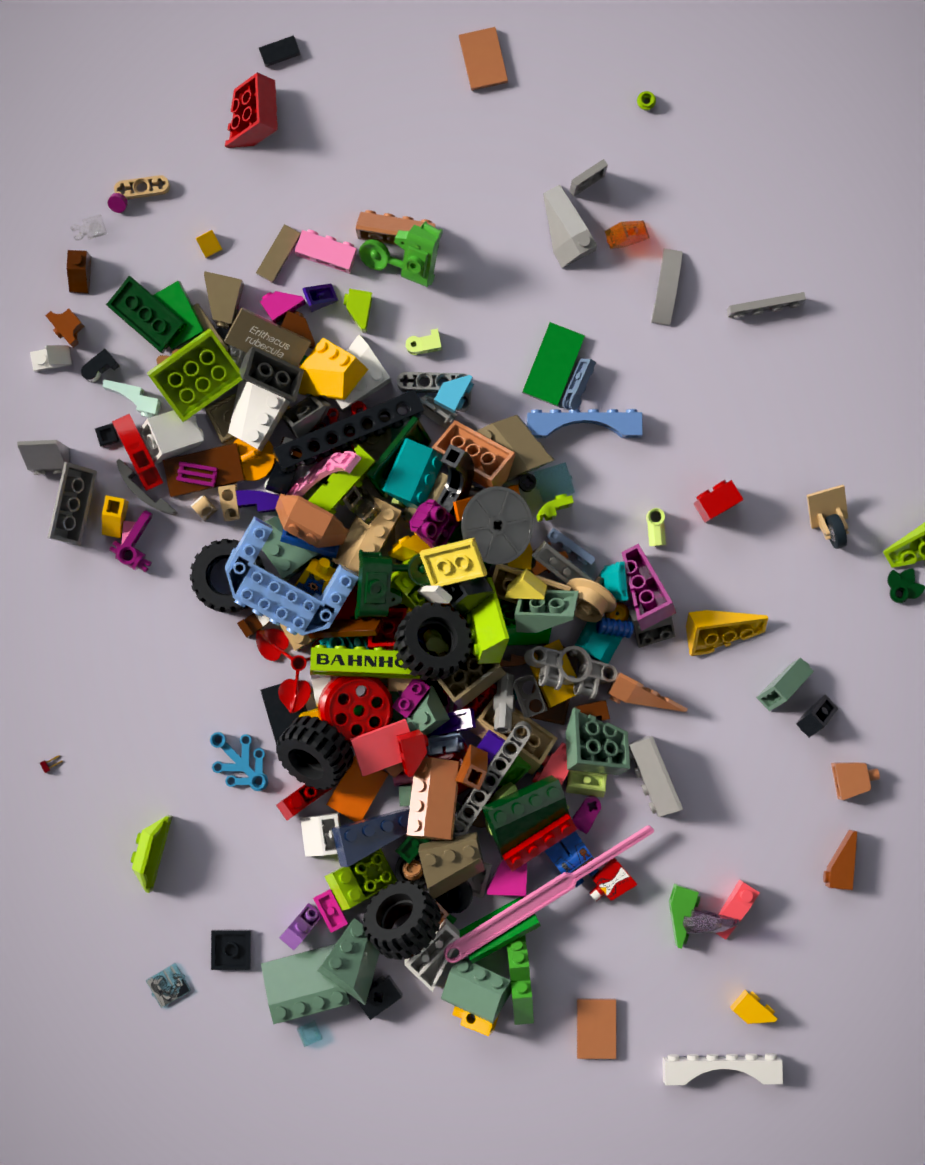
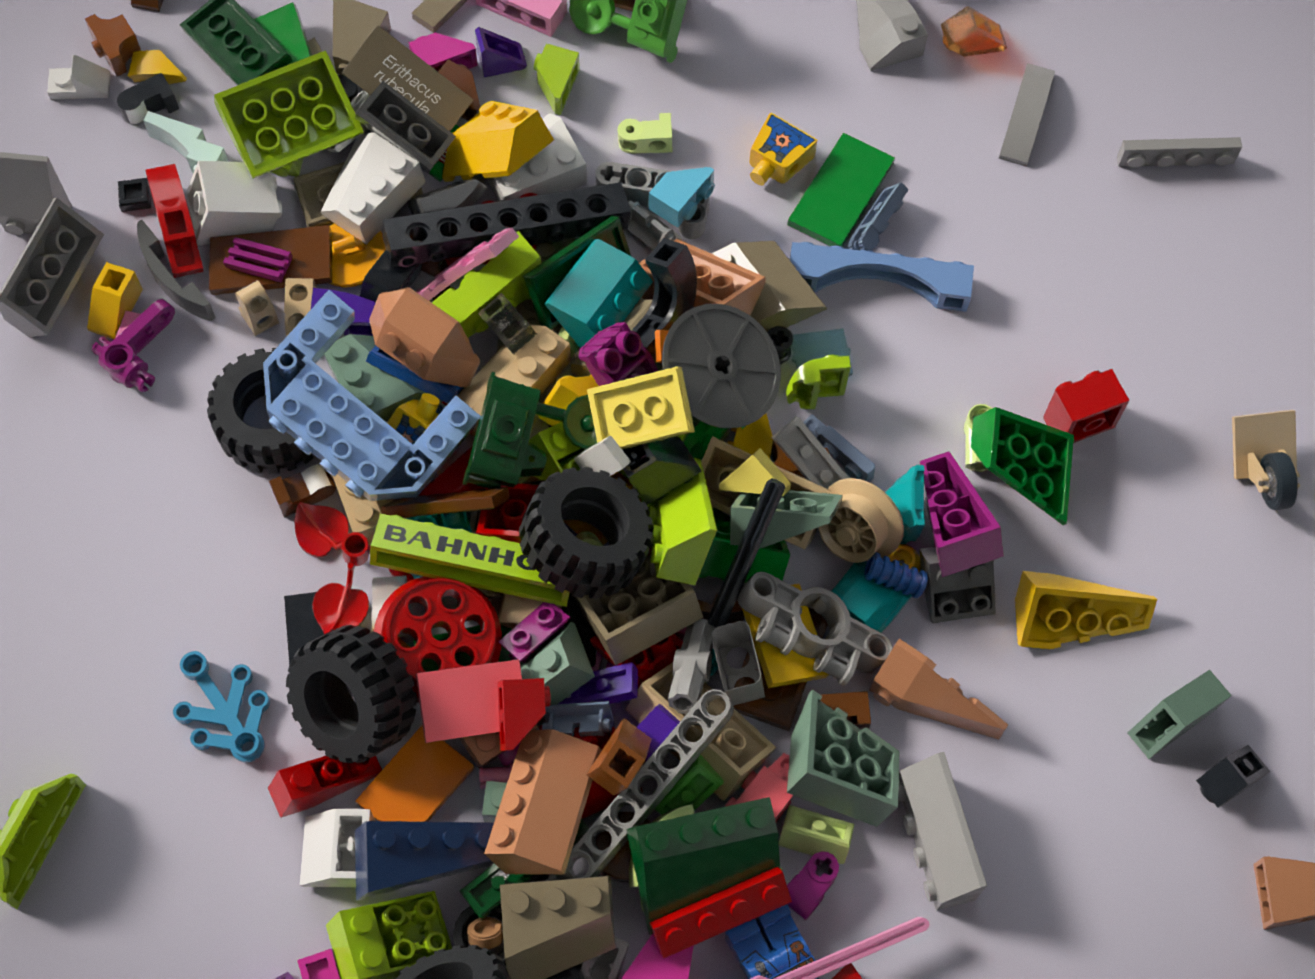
camera: 10 degrees right, 20 degrees down
none -> yellow slope [128,50,187,84]
none -> black axle [707,478,785,628]
none -> yellow torso [749,113,818,186]
none -> green wedge [970,407,1074,525]

